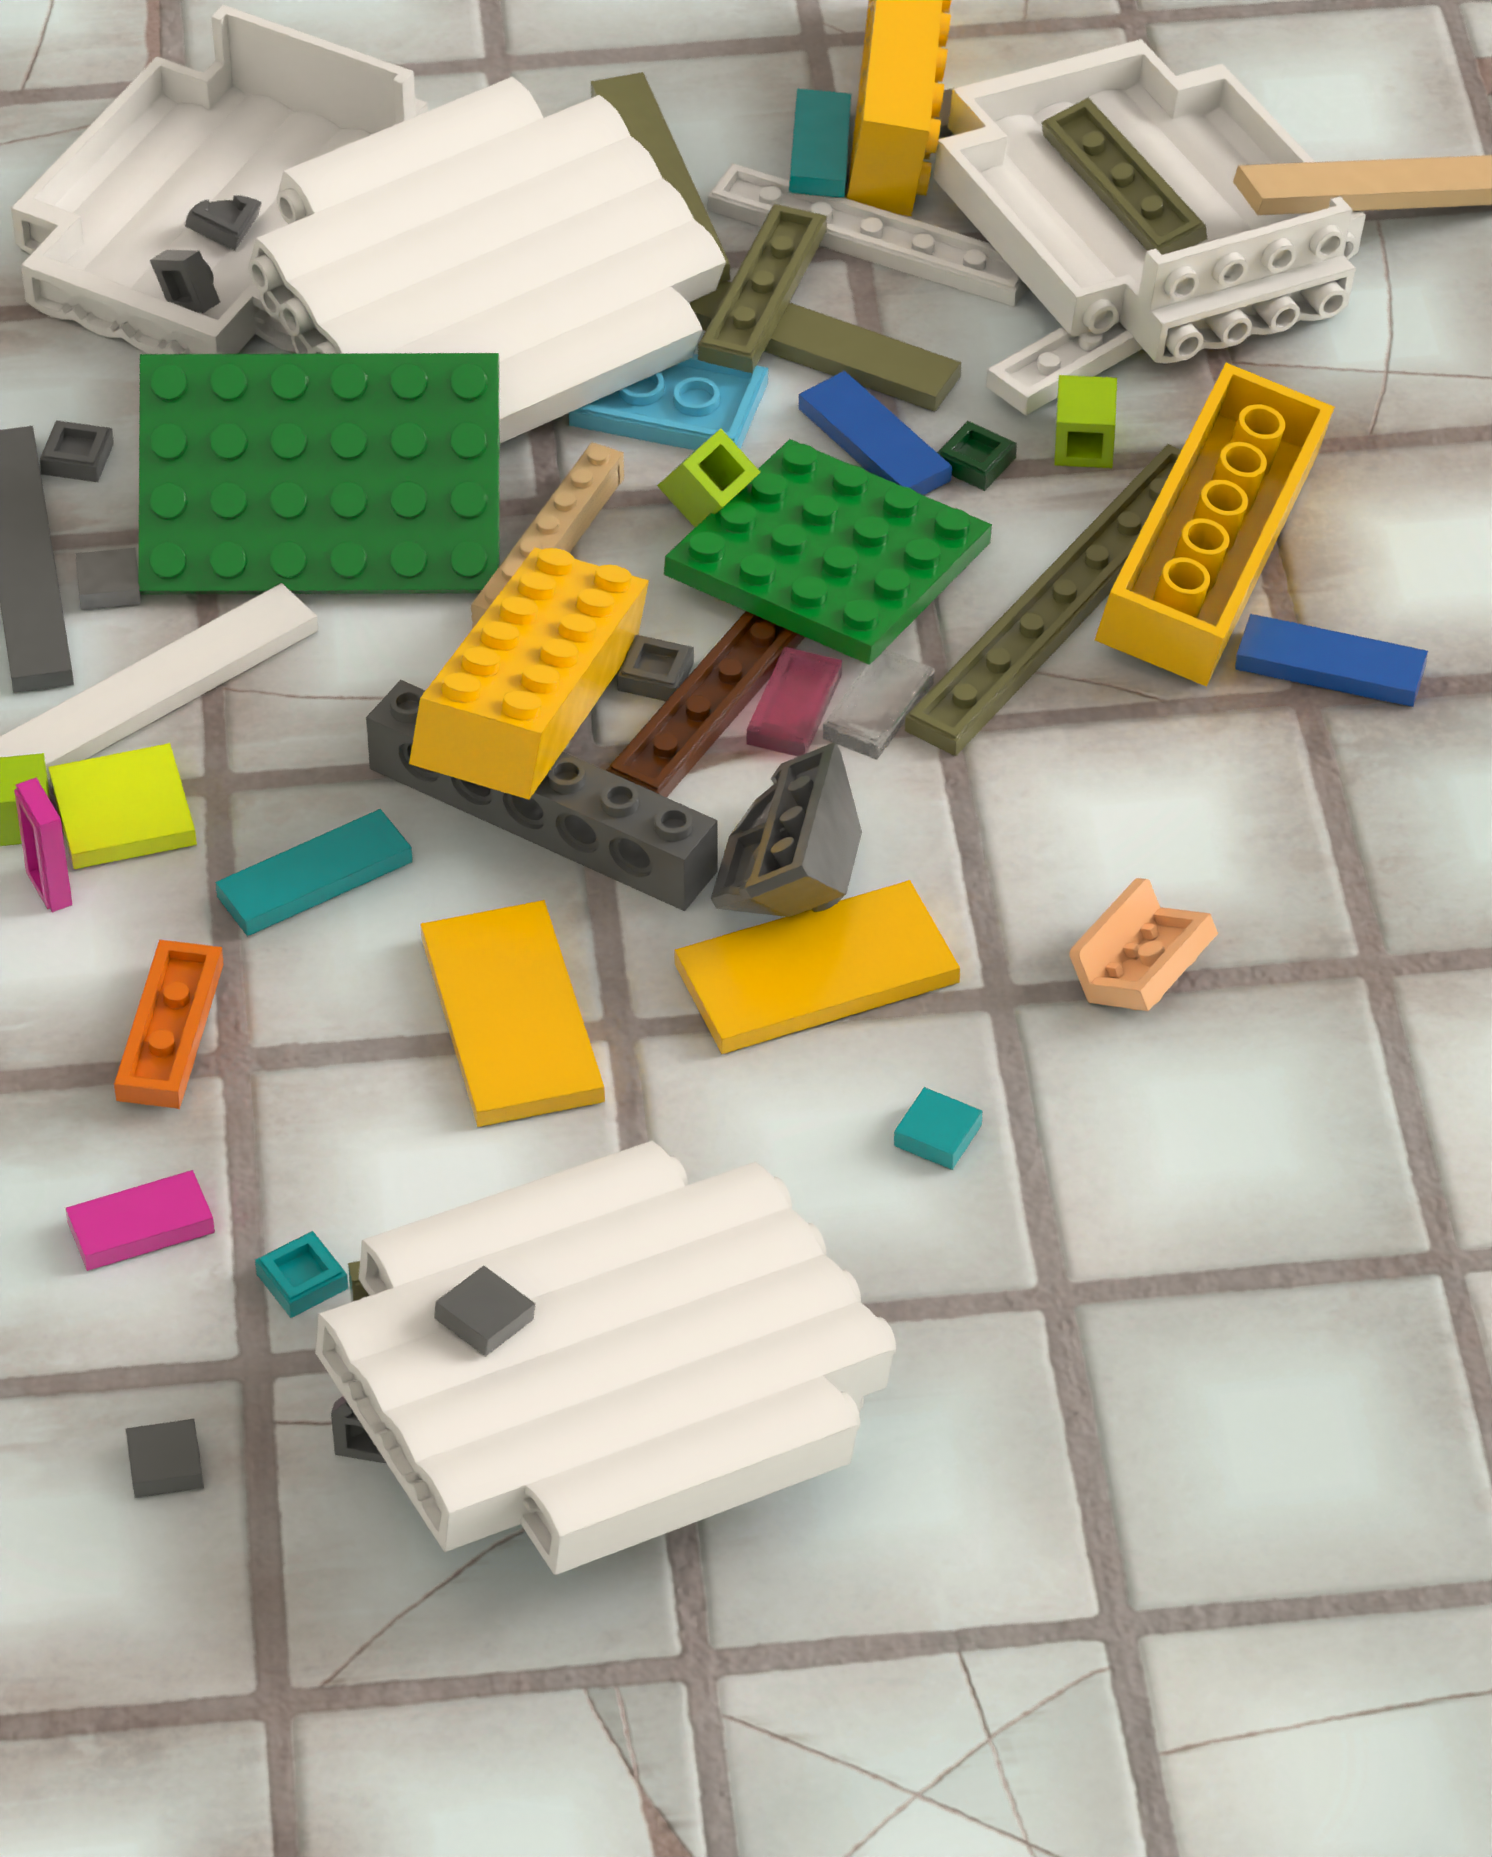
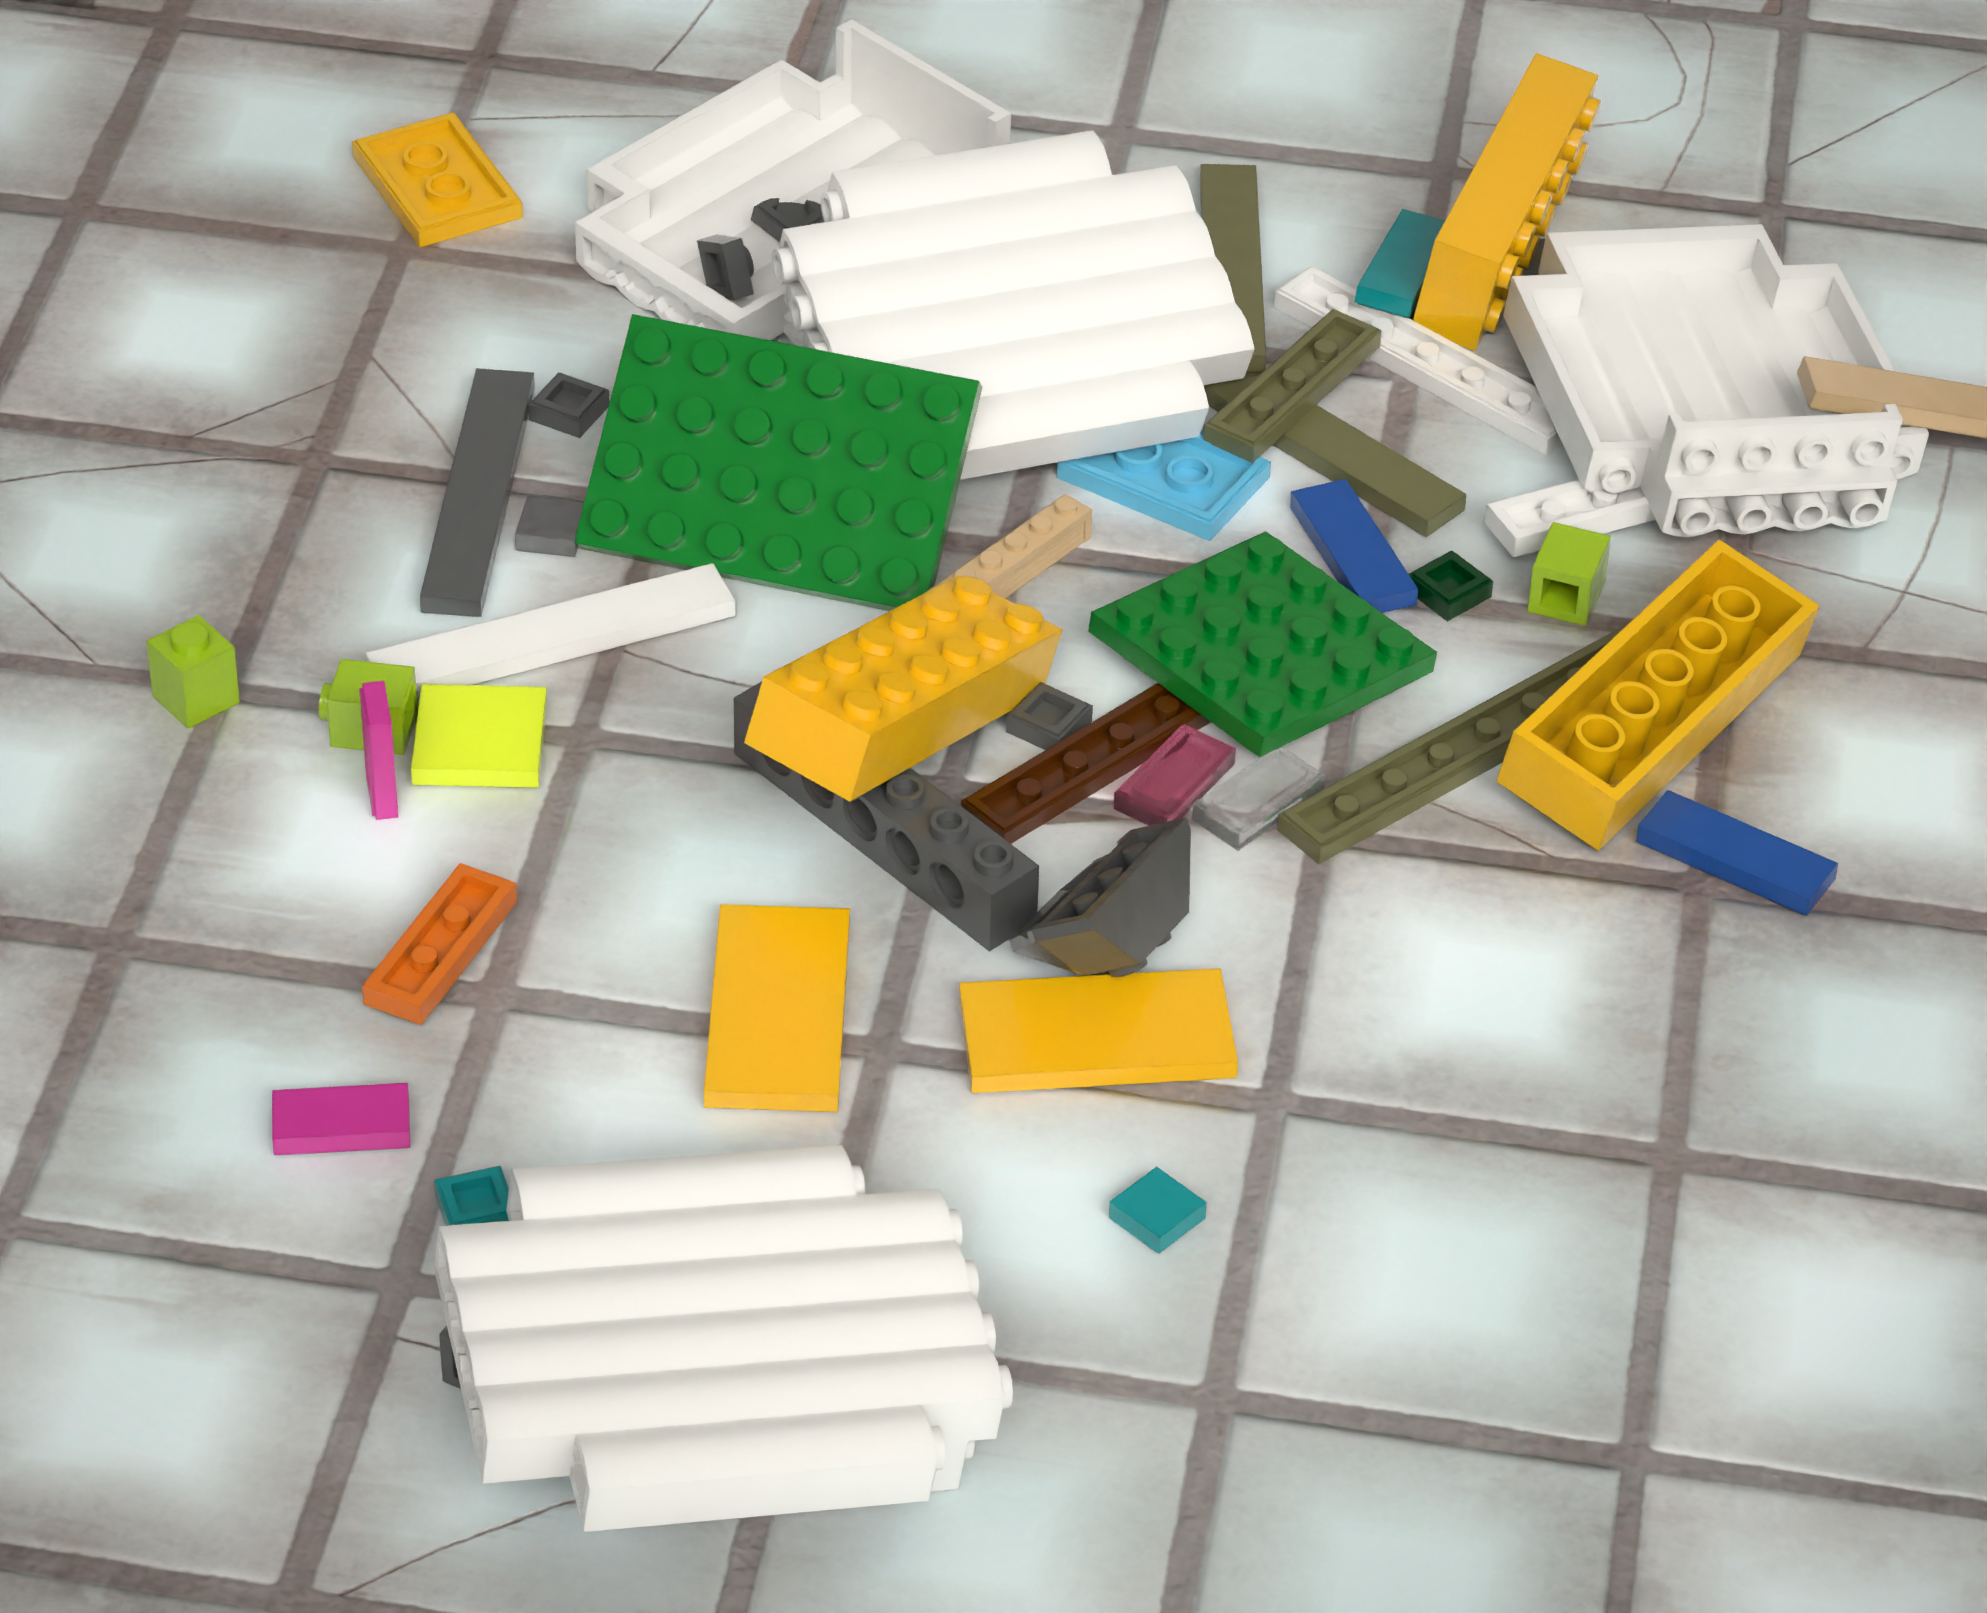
camera: 15 degrees right, 5 degrees down
dark grey tile [125,1419,204,1498] -> none
teal tile [215,808,413,937] -> none
dark grey tile [434,1265,535,1357] -> none
lime brick [657,428,760,527] -> none
olive tile [1041,97,1208,255] -> none
light nougat bracket [1069,878,1218,1011] -> none

